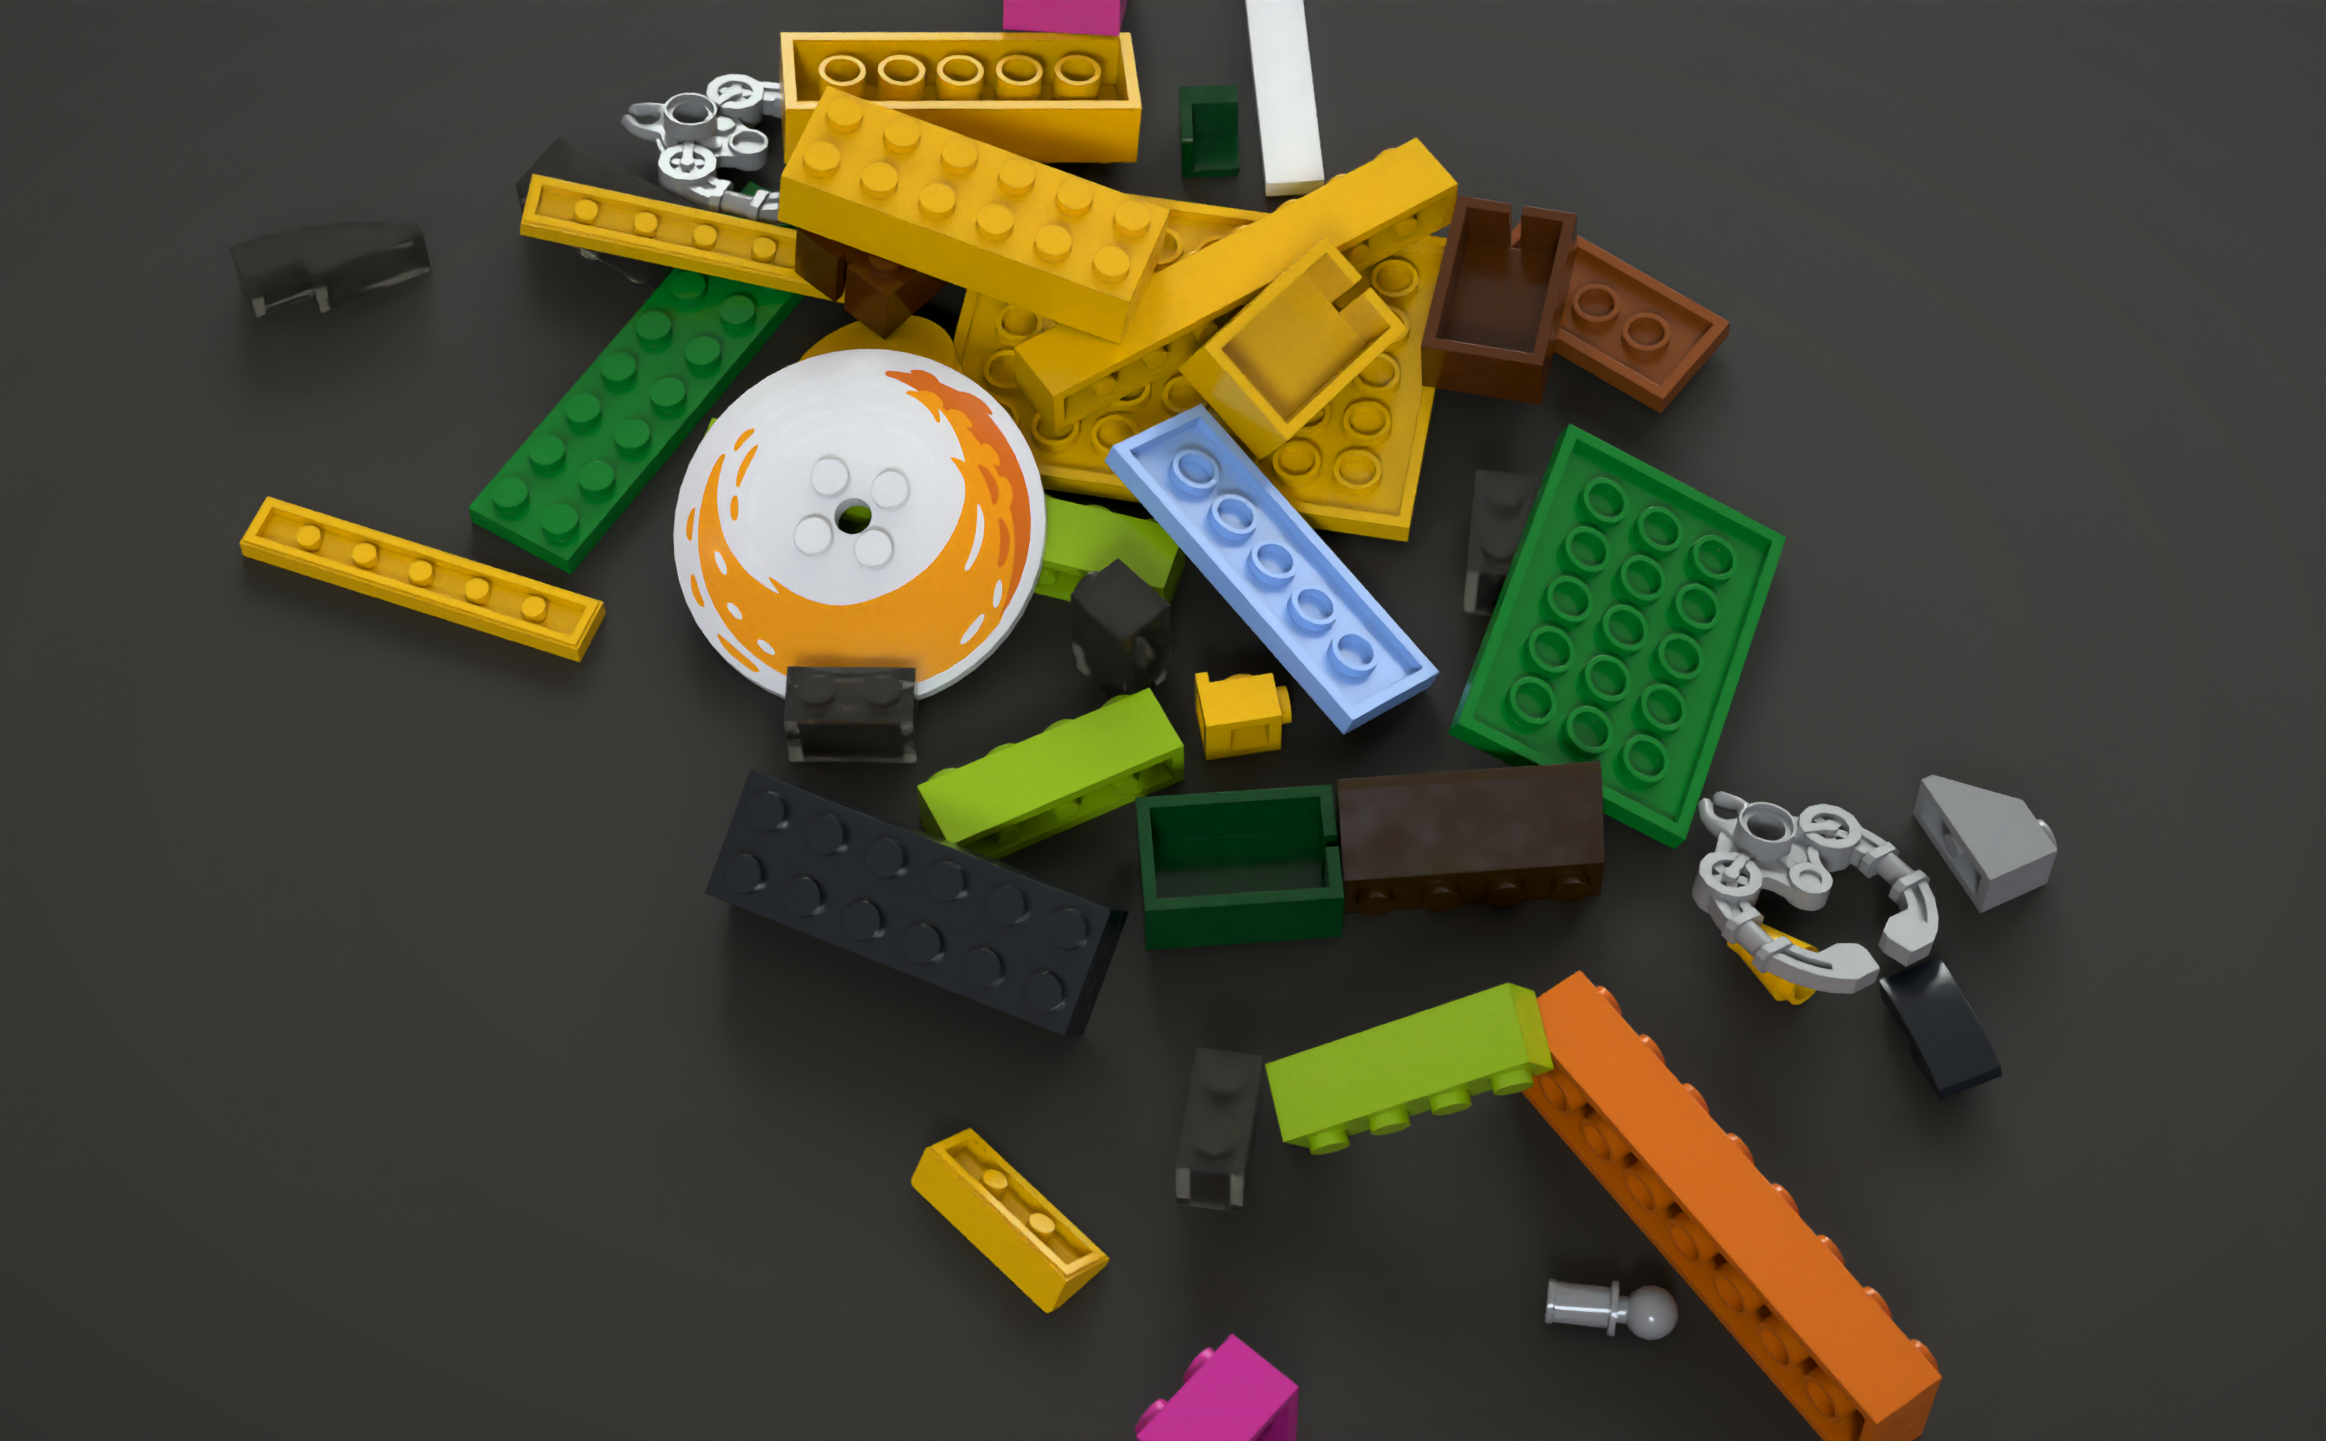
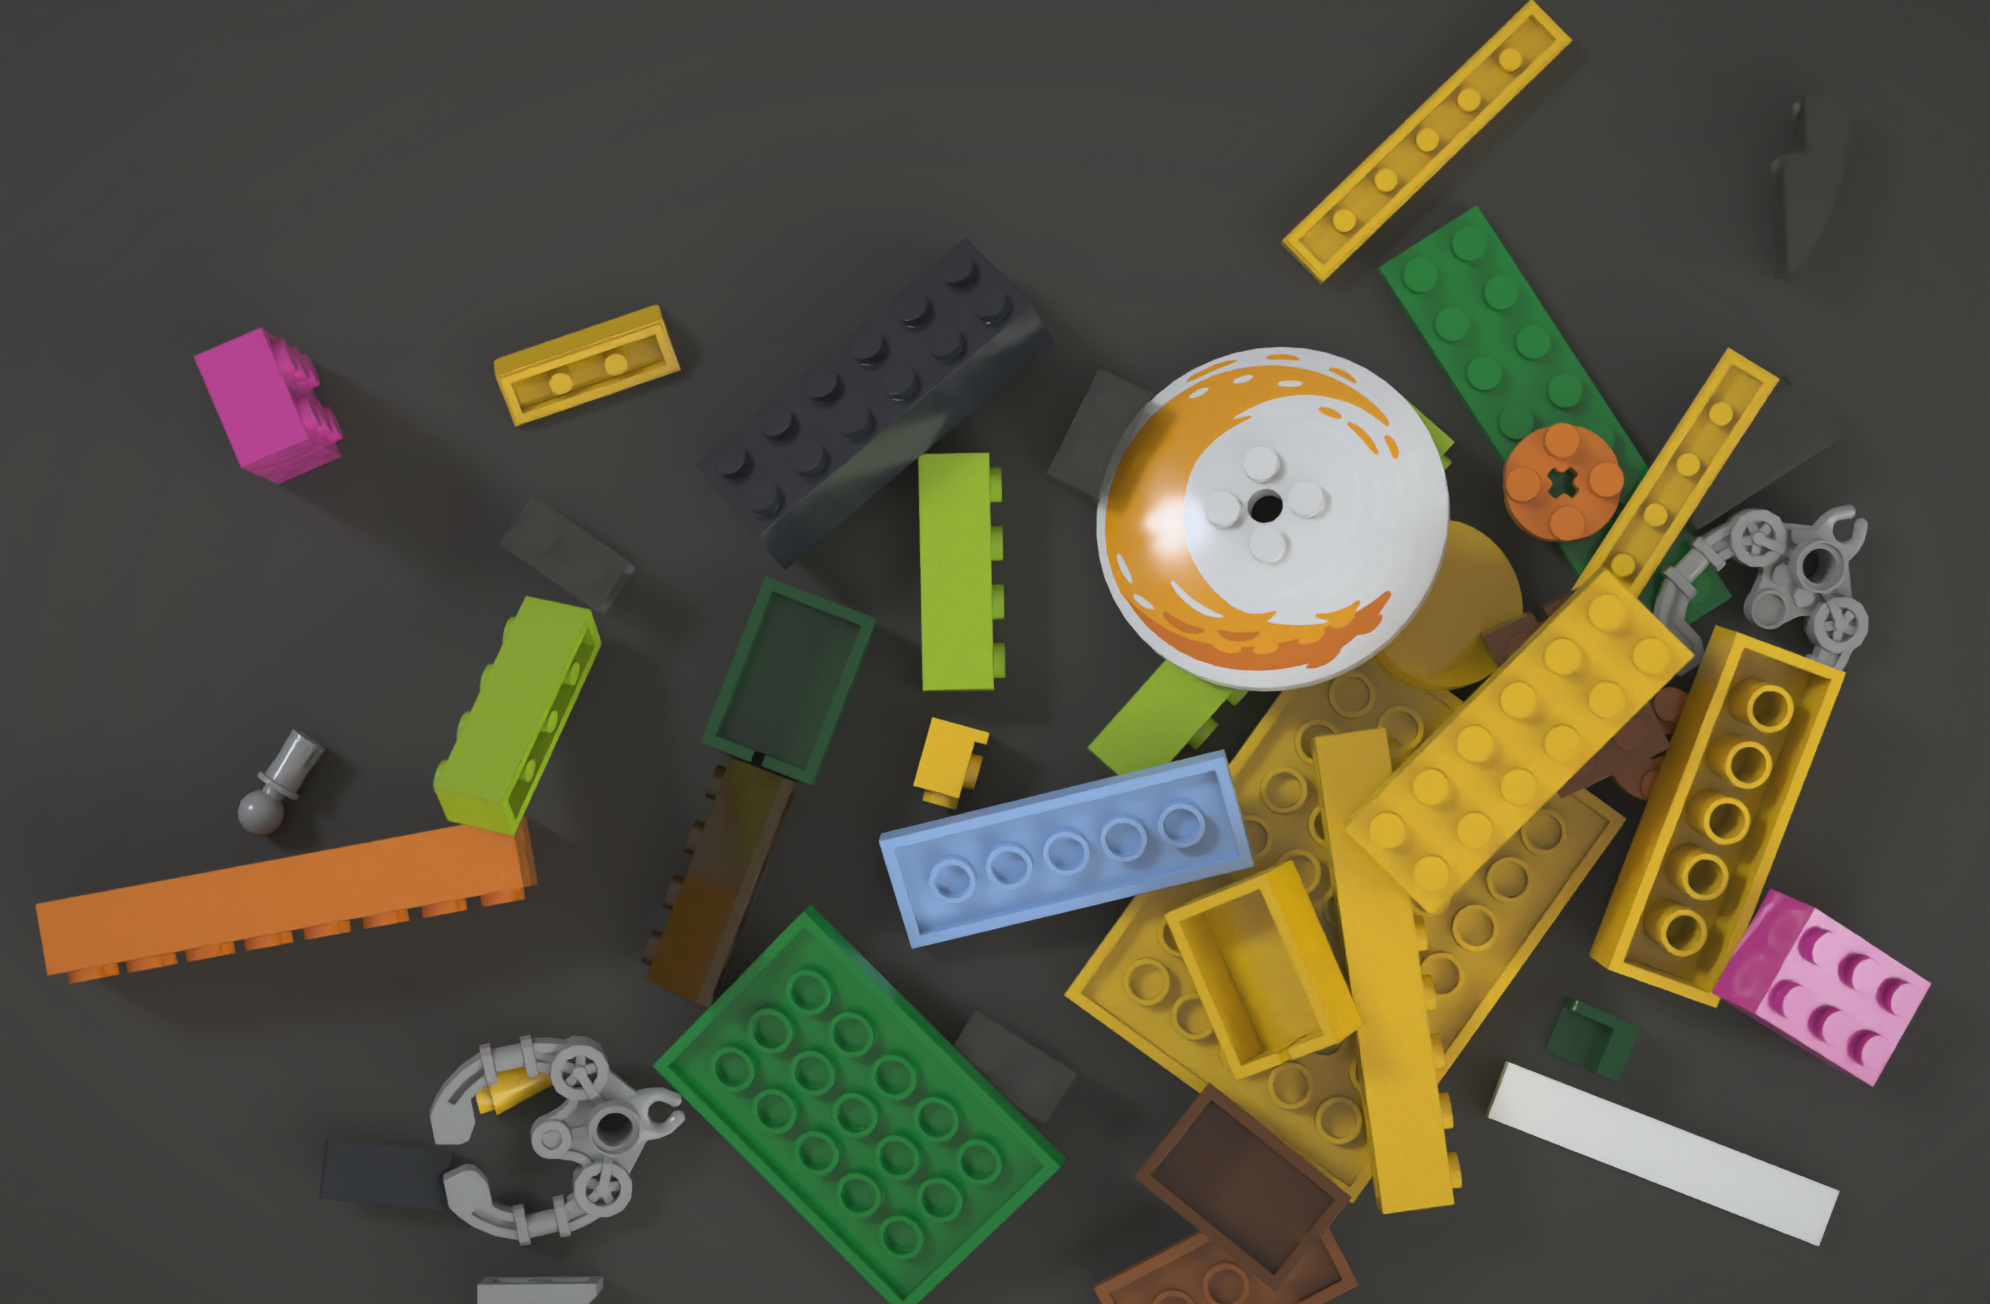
camera: 115 degrees right, 30 degrees up
clear smoke brick [1071,558,1171,699] -> none
none -> orange plate [1502,423,1624,543]

